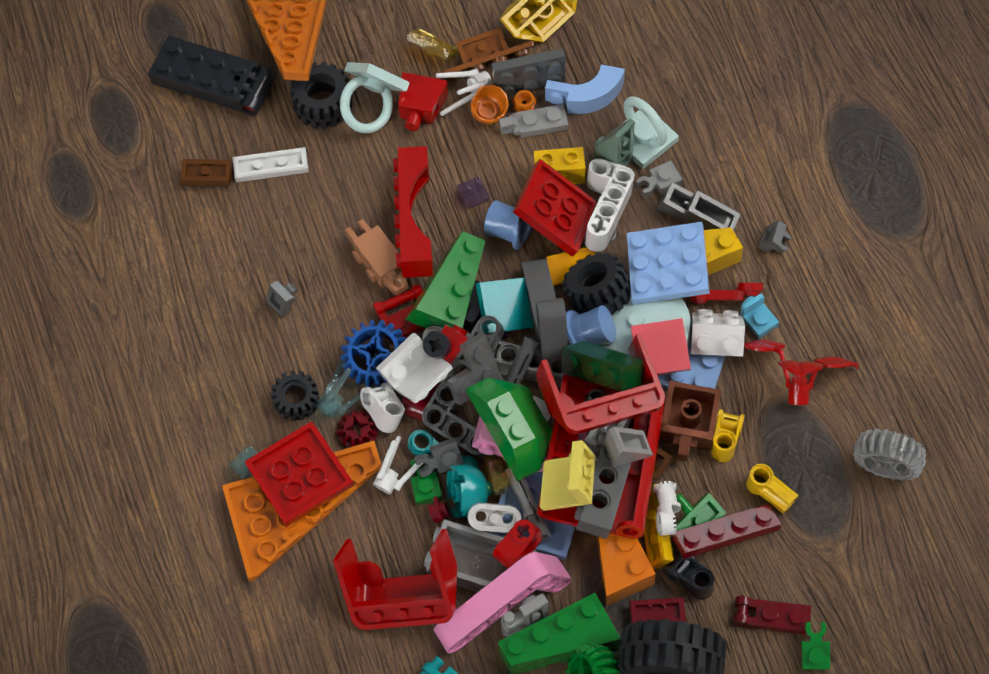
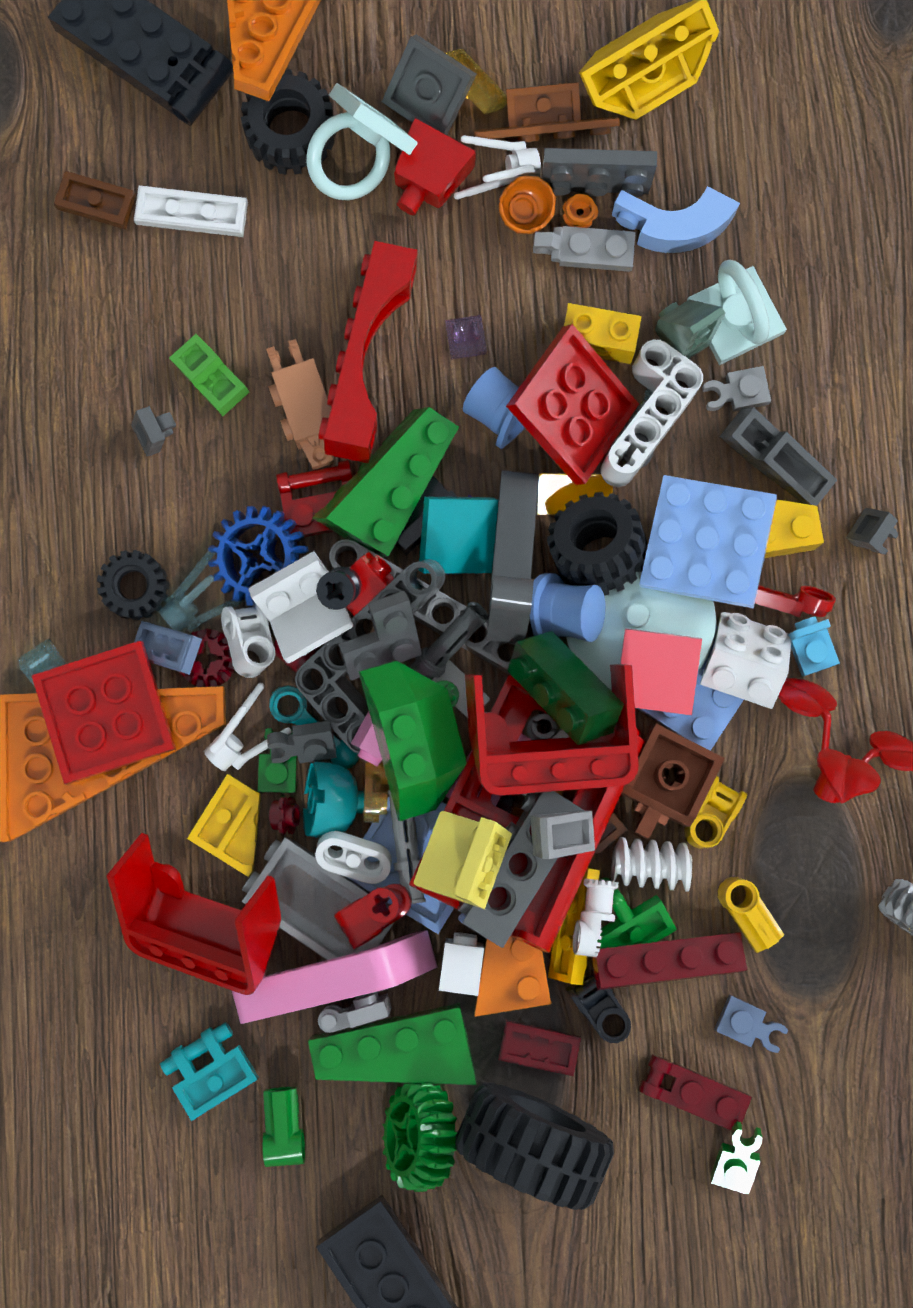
camera: 15 degrees right, 20 degrees up
none -> sand blue plate [134,621,202,675]
none -> bright green slope [169,334,250,416]
none -> yellow wing [187,774,261,877]
none -> dark grey plate [381,34,477,135]
none -> white brick [439,932,484,996]
none -> white piece [611,837,692,892]
none -> sand blue plate [714,995,788,1053]

